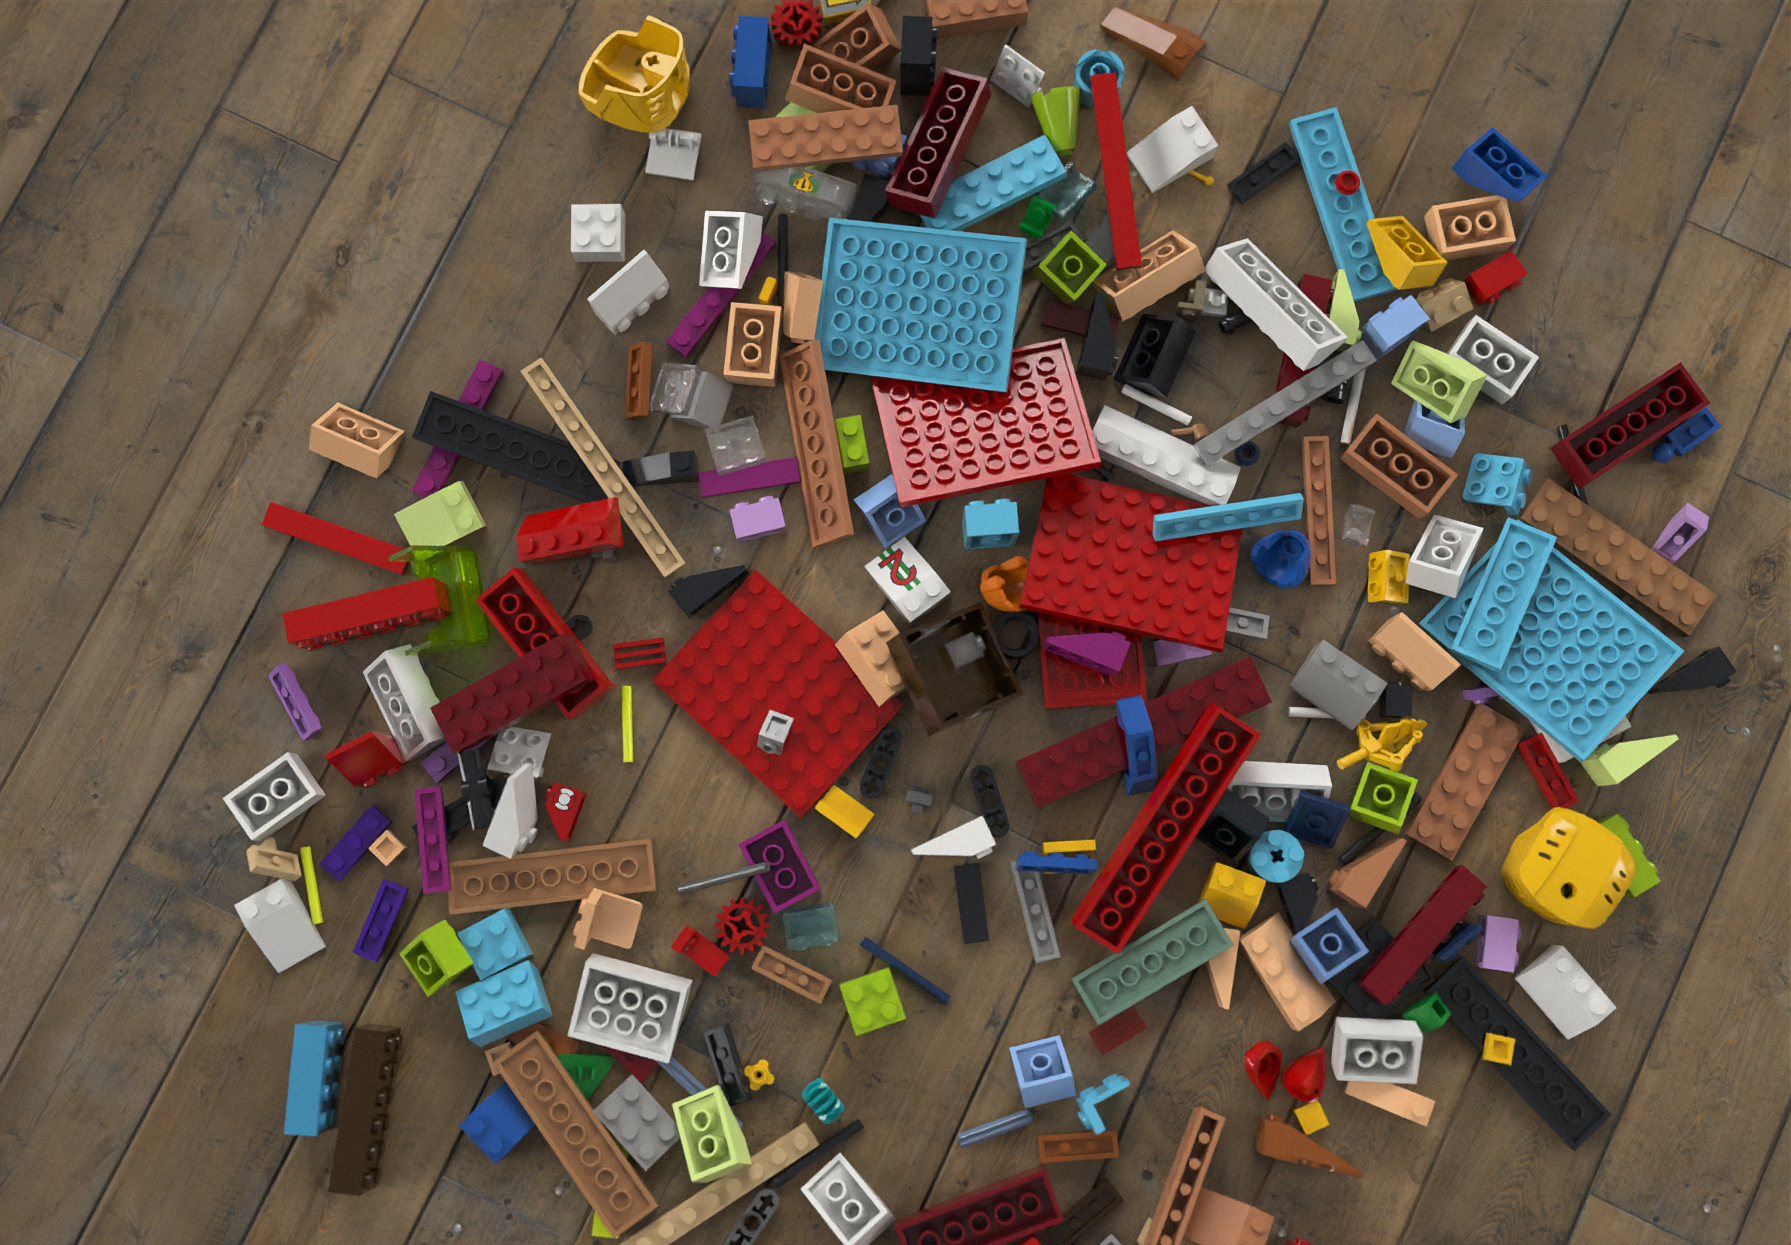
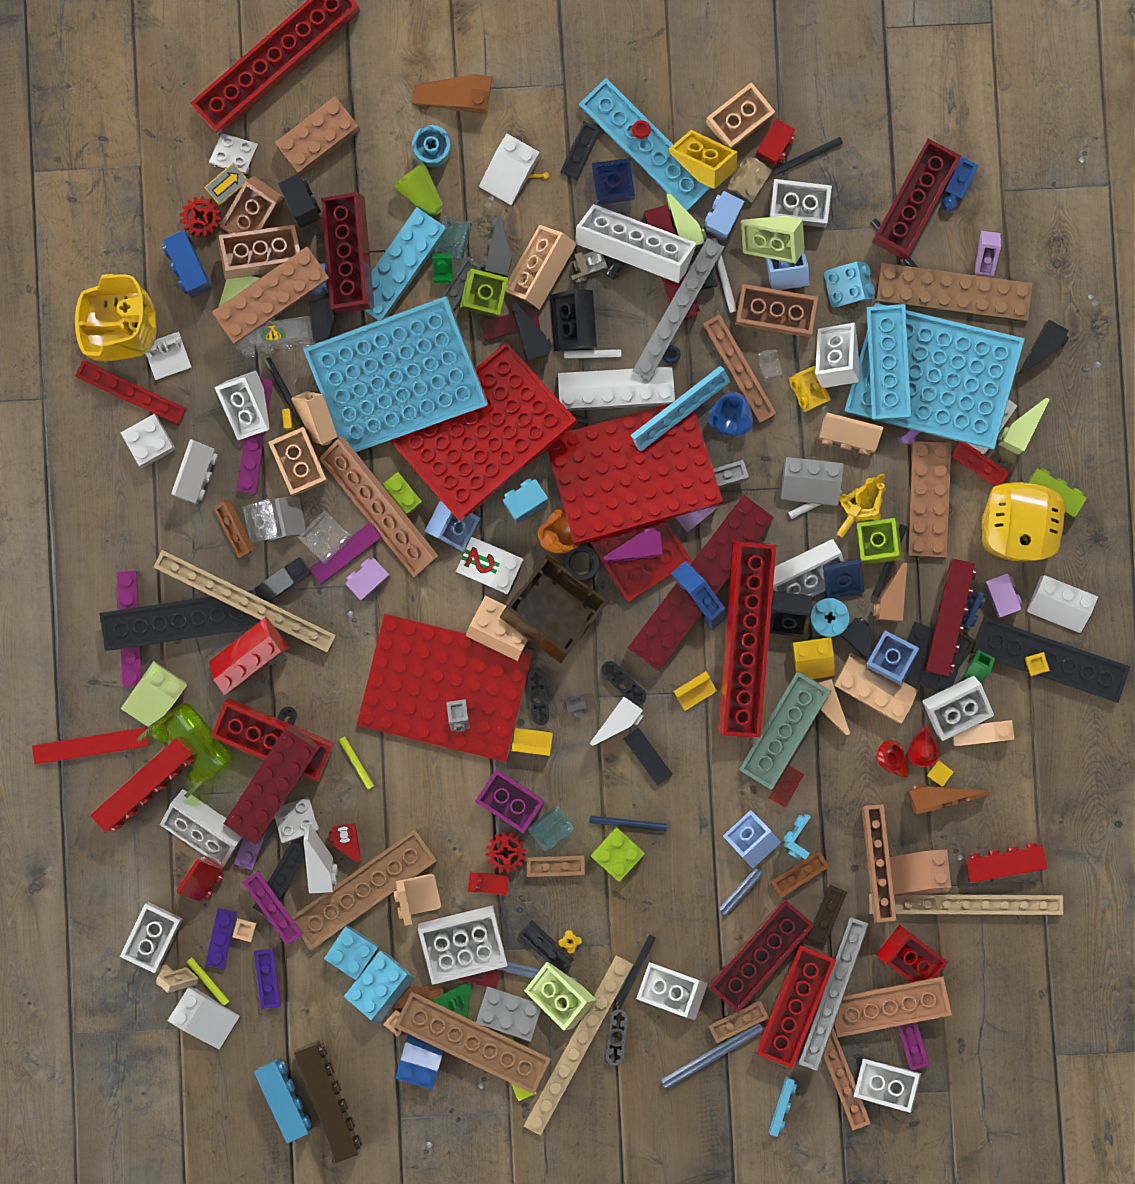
camera: 25 degrees left, 5 degrees up
medium lavender plate [268,662,322,742] -> none
light nougat slope [309,403,405,479] -> none
lime brick [399,920,474,997] -> none
black piece [458,749,494,830] -> none
red tile [613,637,667,670] -> none
black slope [668,565,749,619] -> none
dark grey bar [678,861,770,895] -> none
teal gear [802,1078,844,1124] -> none
clear bracket [945,632,986,669] -> none
white hinge [990,44,1045,108] -> none
light grey tile [1010,861,1061,963] -> none
blue plate [1016,852,1097,875] -> none
red tile [1090,72,1142,270] -> none
medium nougat hand [1172,423,1208,440] -> none
black brick [1379,681,1412,718] -> none
blue slope [1451,127,1548,203] -> none
none -> red tile [75,360,187,426]
none -> clear blue brick [592,158,635,205]
none -> black bar [771,137,843,176]

